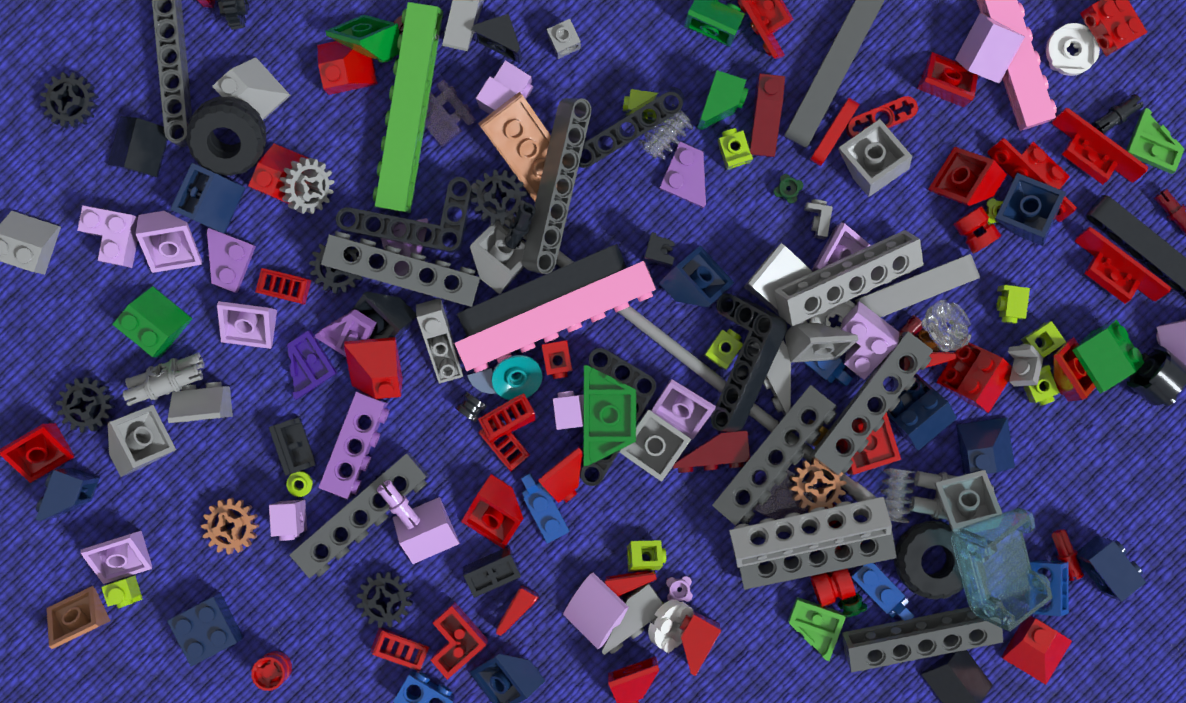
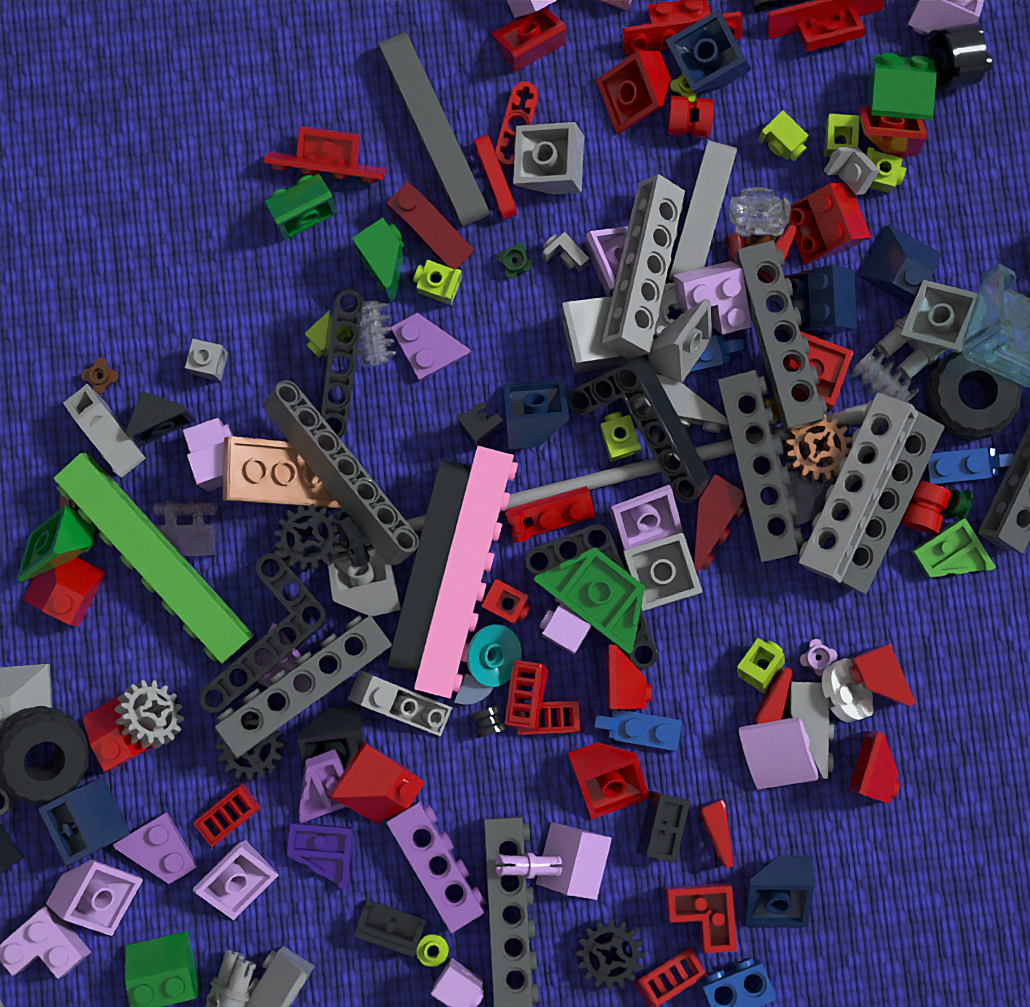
camera: 55 degrees left, 5 degrees down
none -> red plate [505,486,595,542]

